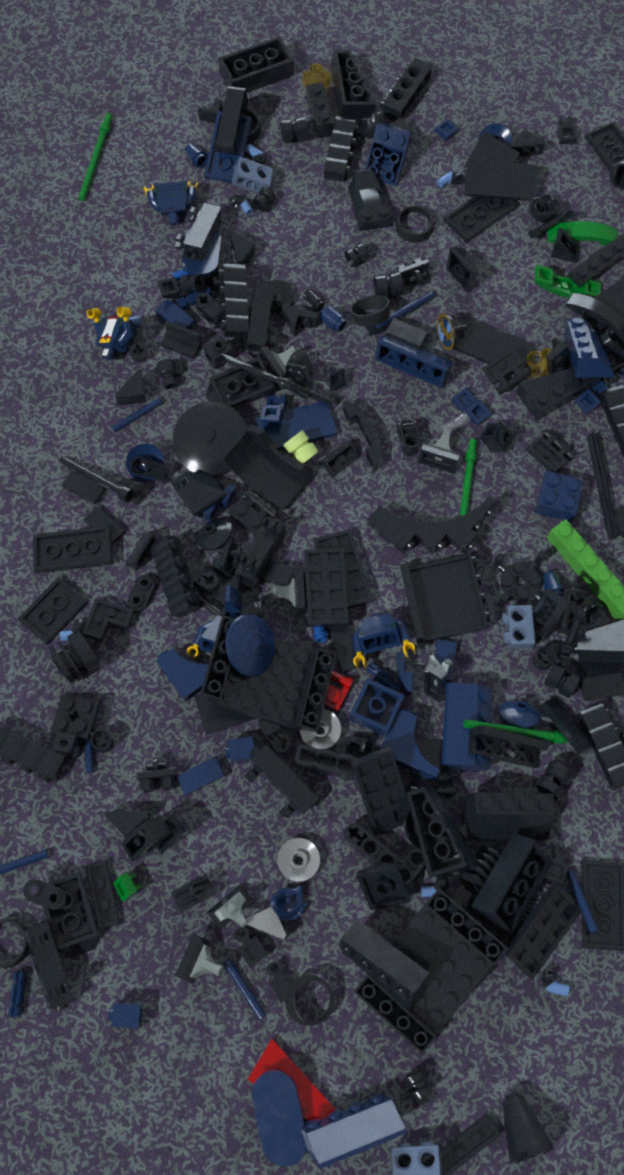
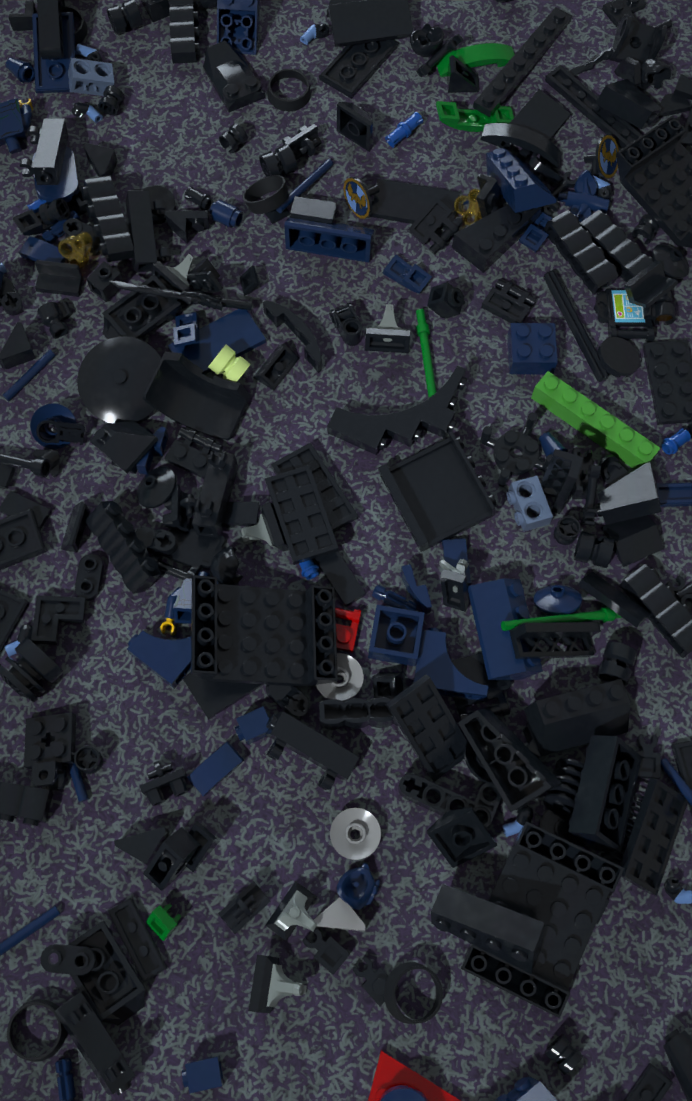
camera: 15 degrees left, 0 degrees up
dark blue bar [223,958,266,1020] -> none
dark blue slope [225,585,242,613] -> none
dark blue hat [225,614,275,676] -> none
dark blue torso [353,613,416,669] -> none
clear hinge [439,413,470,434] -> none
none -> clear yellow piece [58,232,92,269]
none -> blue pin [385,112,423,148]

